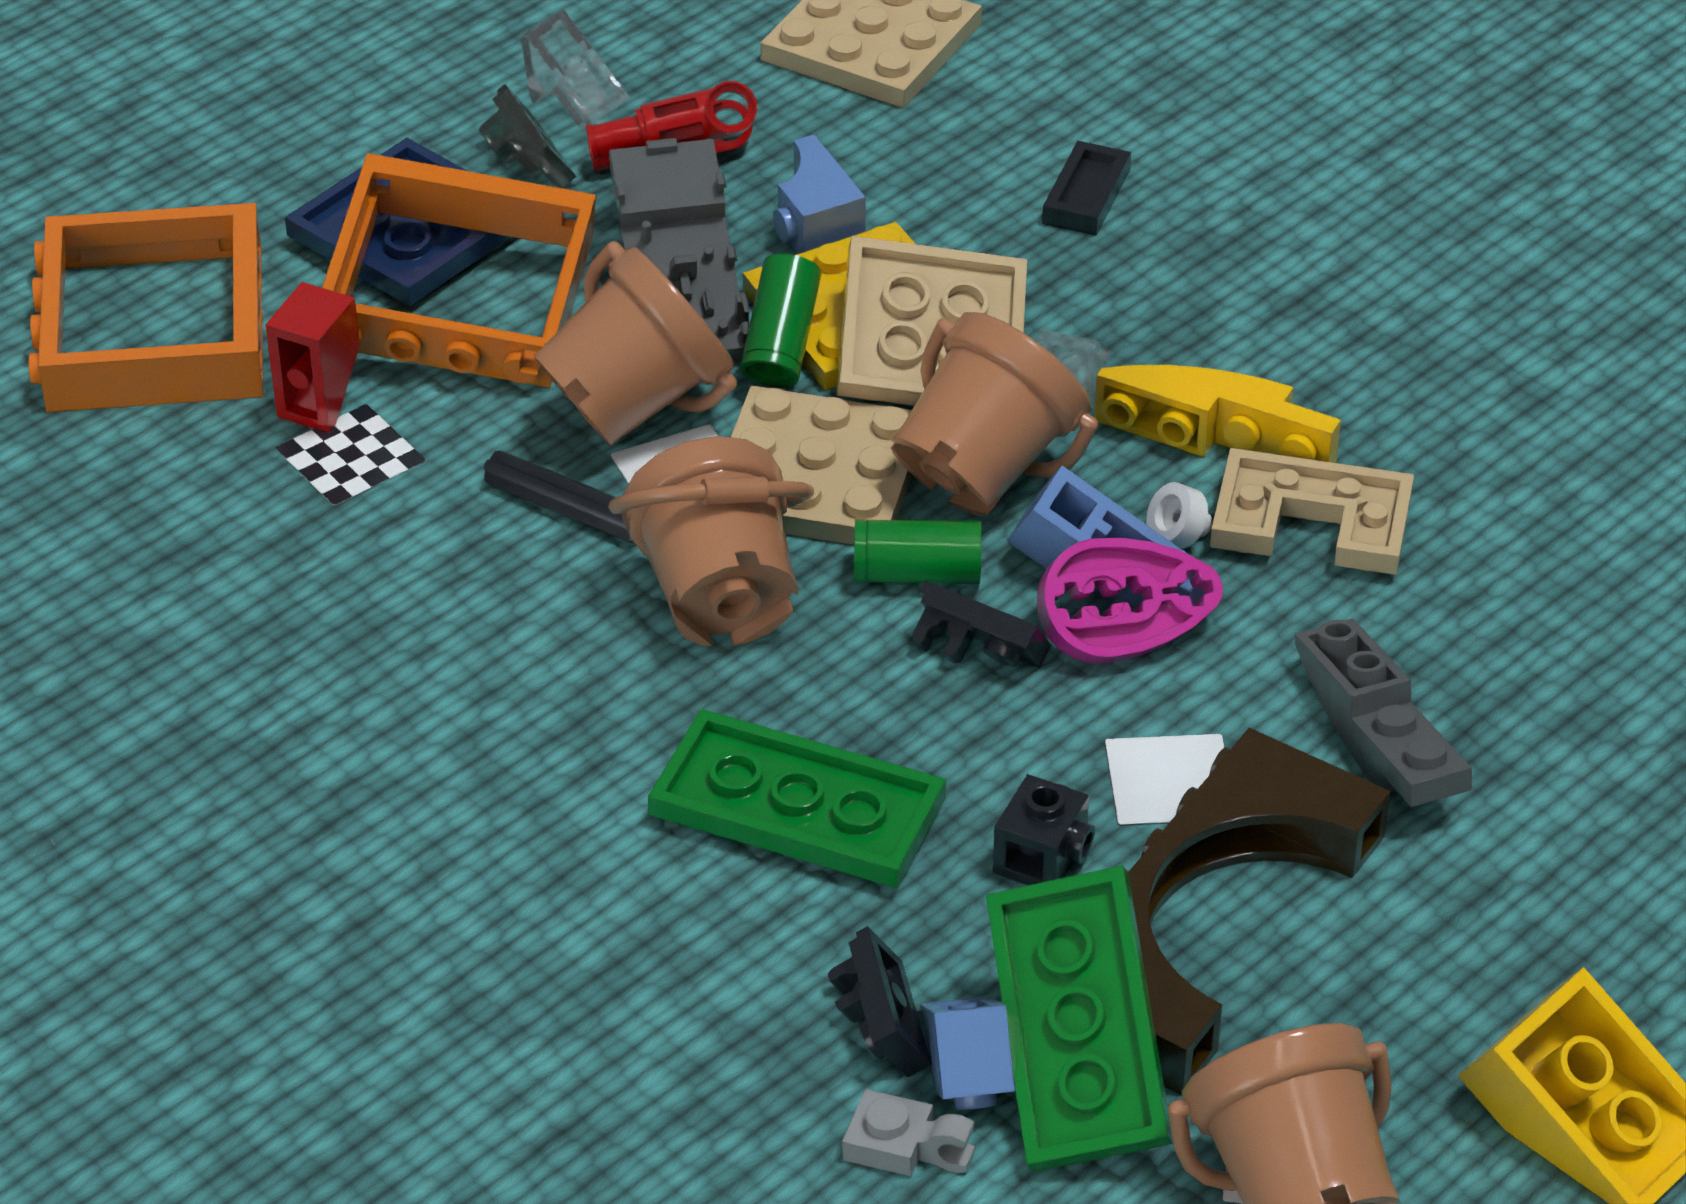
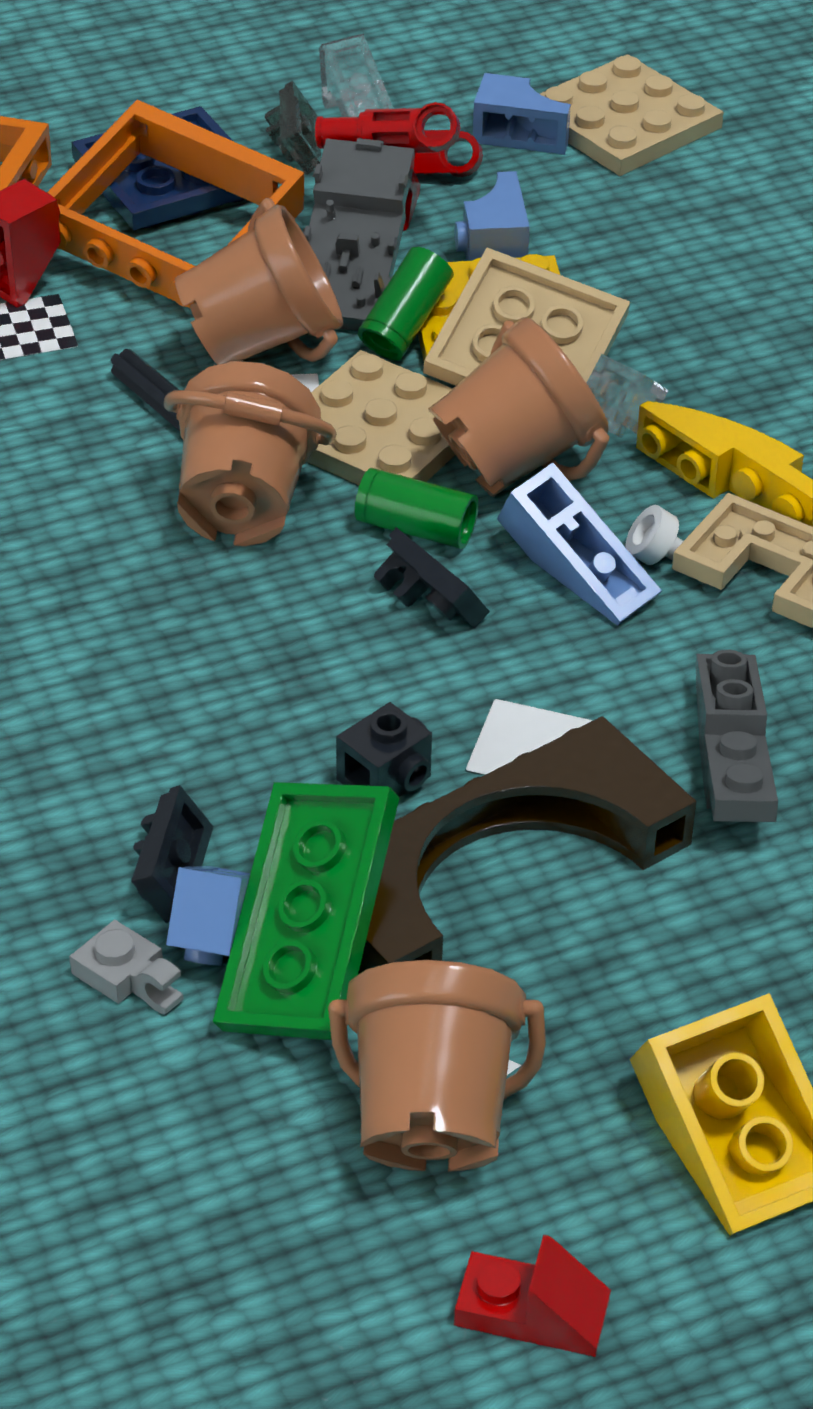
camera: 20 degrees right, 0 degrees up
green plate [648,709,946,889] -> none
dark pink piece [1037,538,1223,664] -> none
black tile [1042,140,1131,236] -> none
none -> medium blue arch [473,73,571,155]

